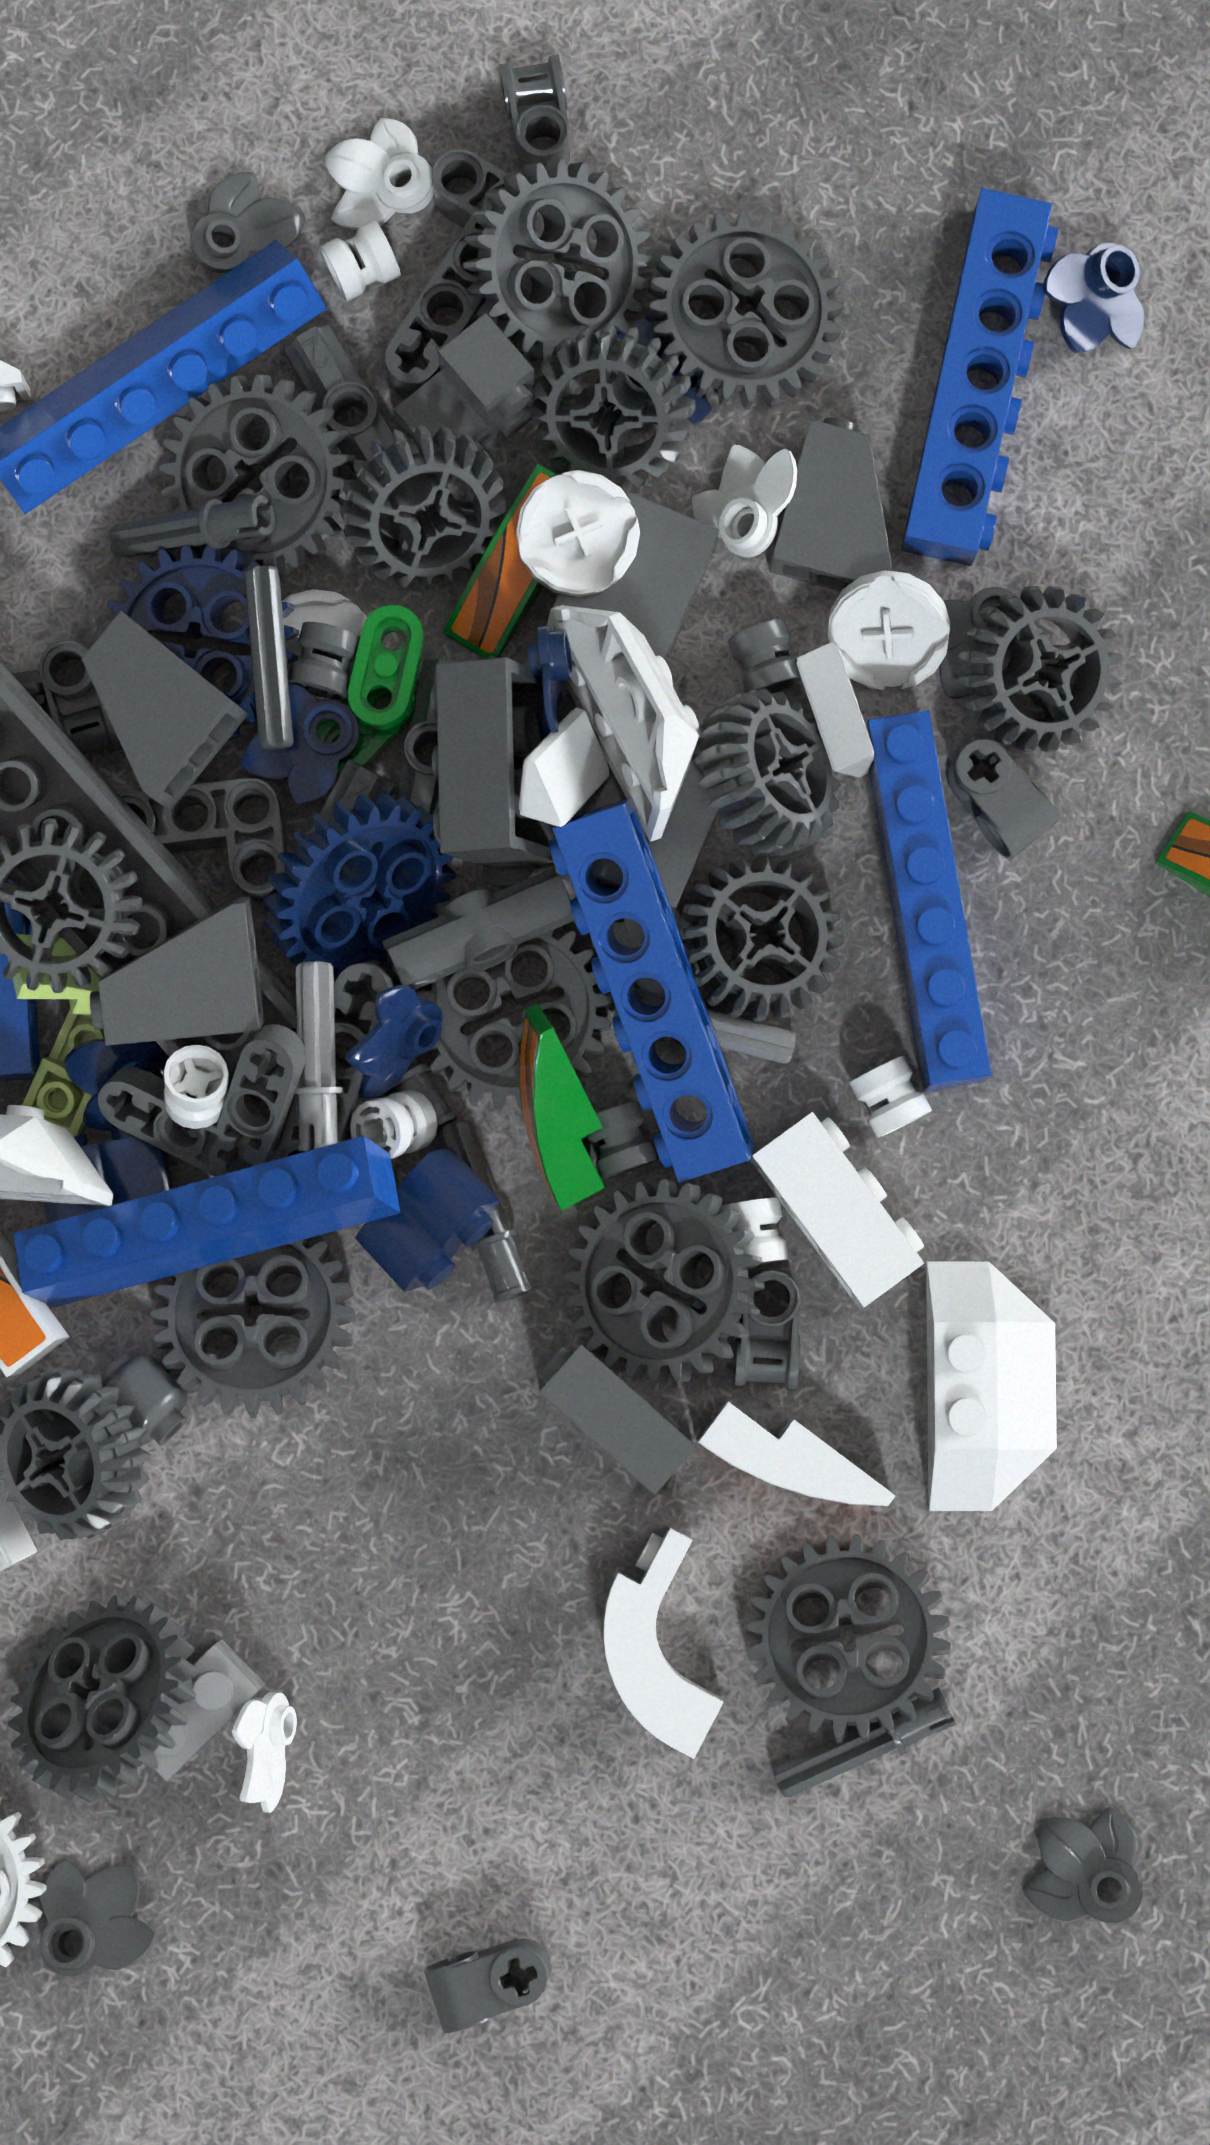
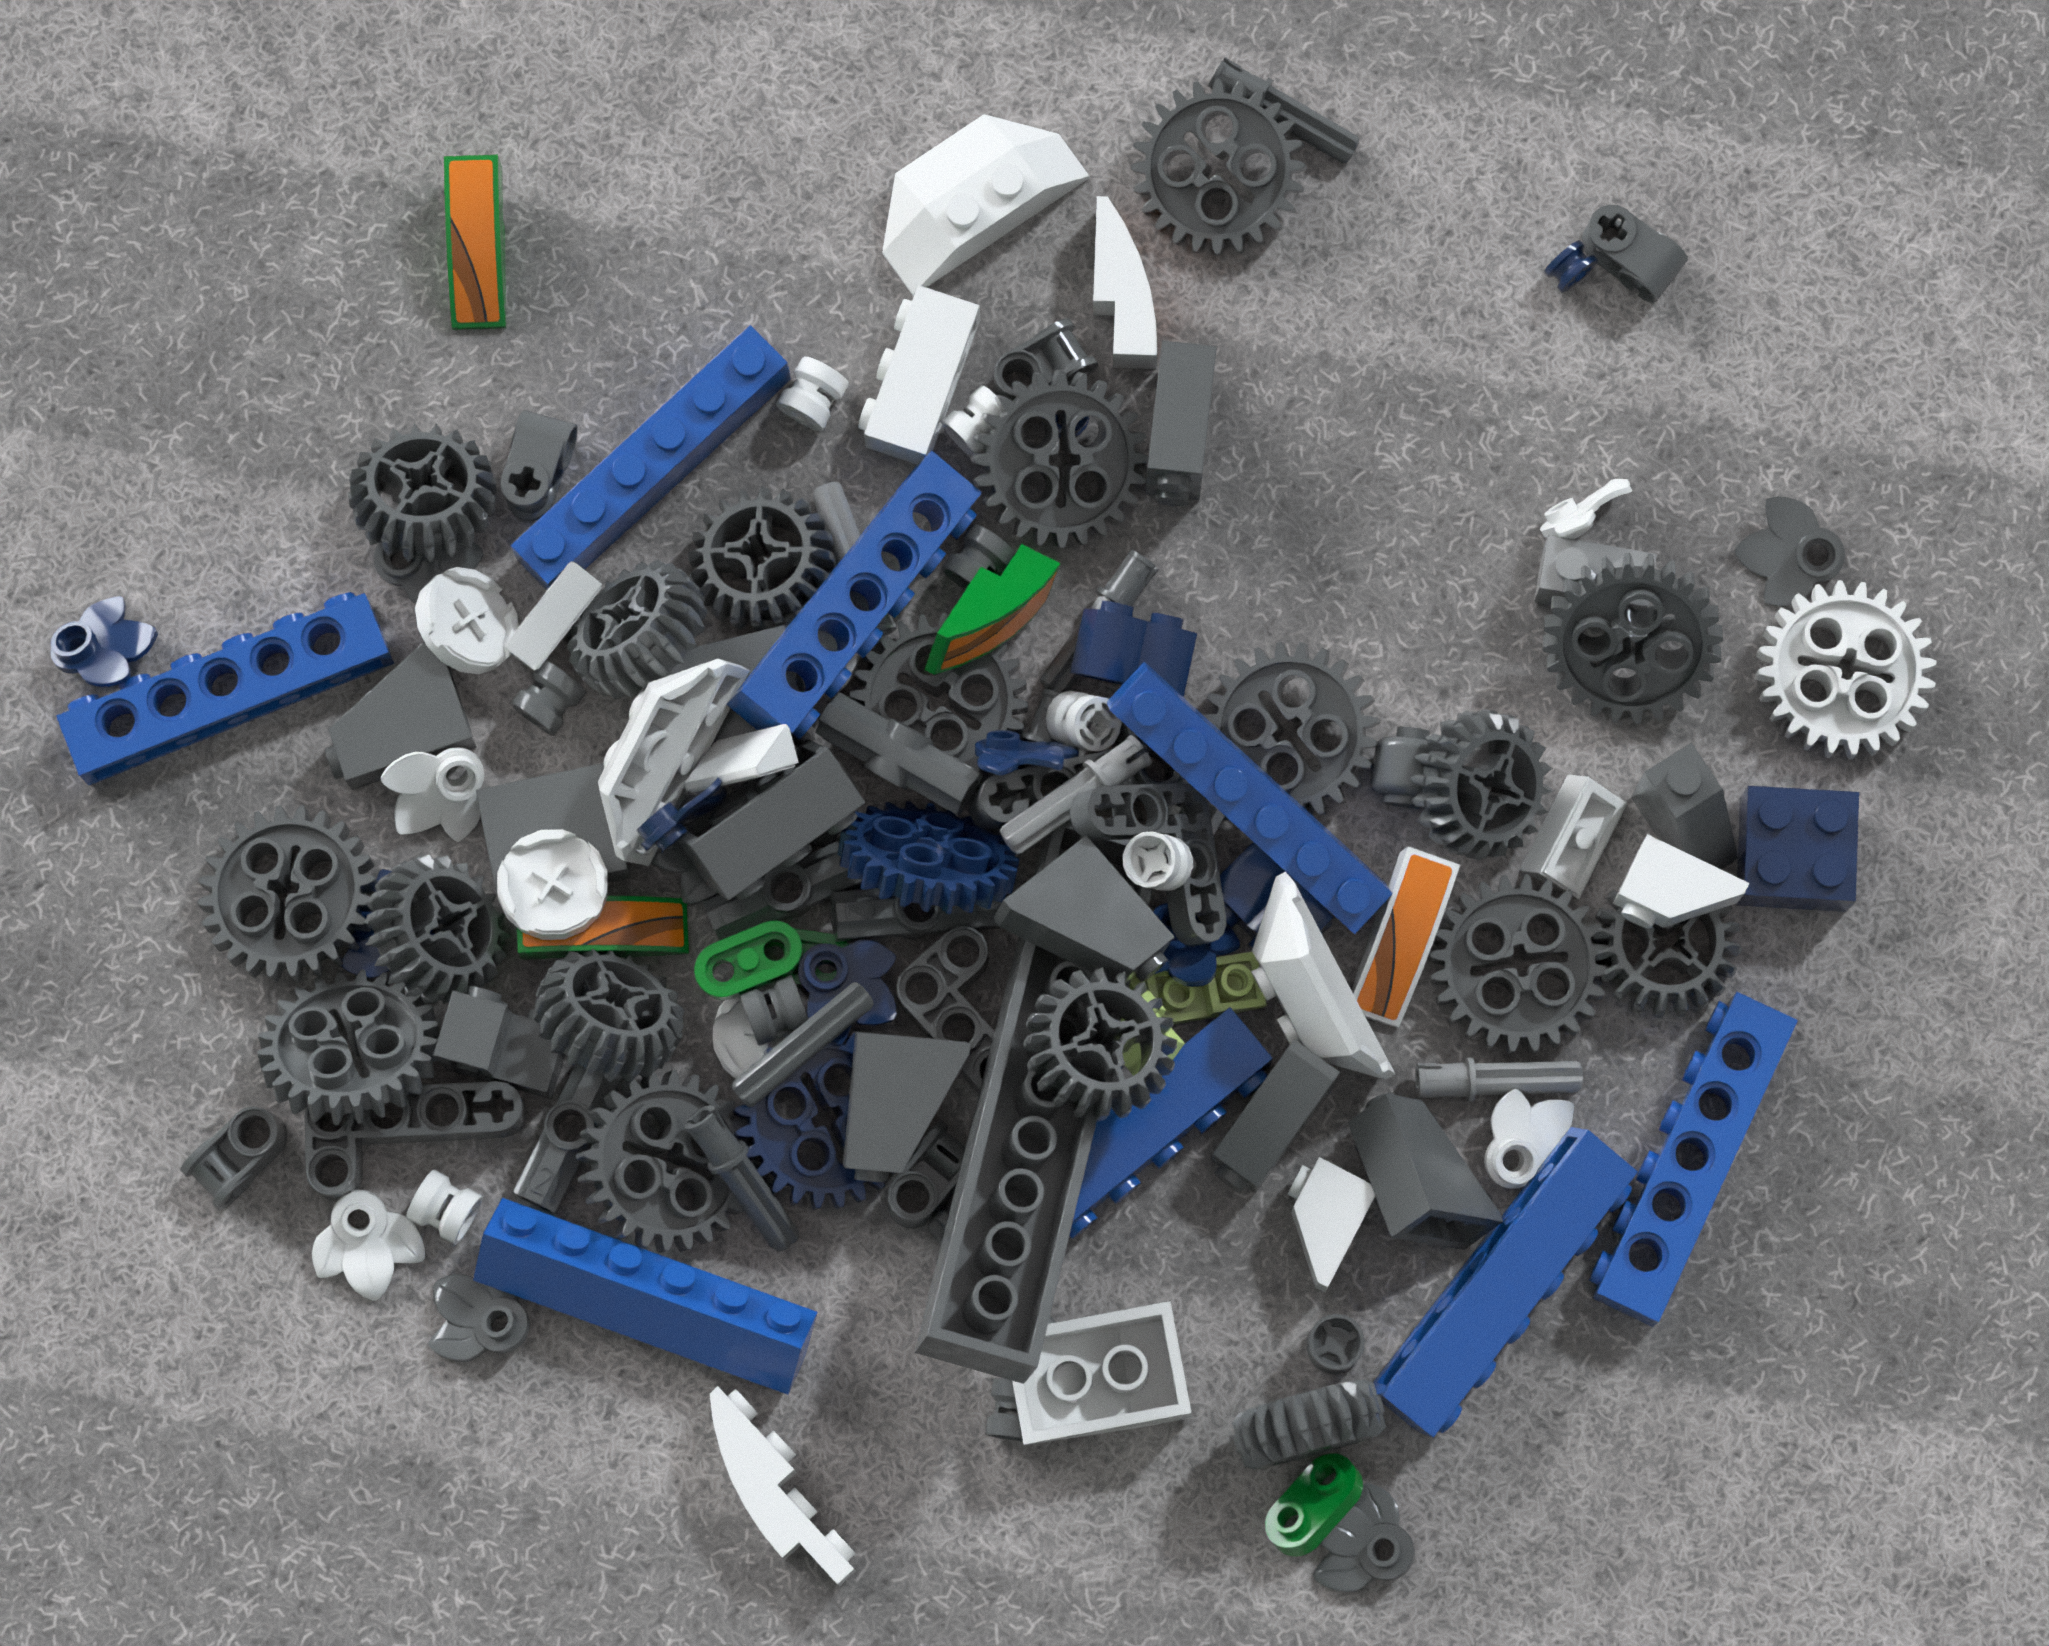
camera: 120 degrees left, 5 degrees down
white arch [603,1527,723,1759] -> none
none -> dark blue bush [1544,240,1598,293]

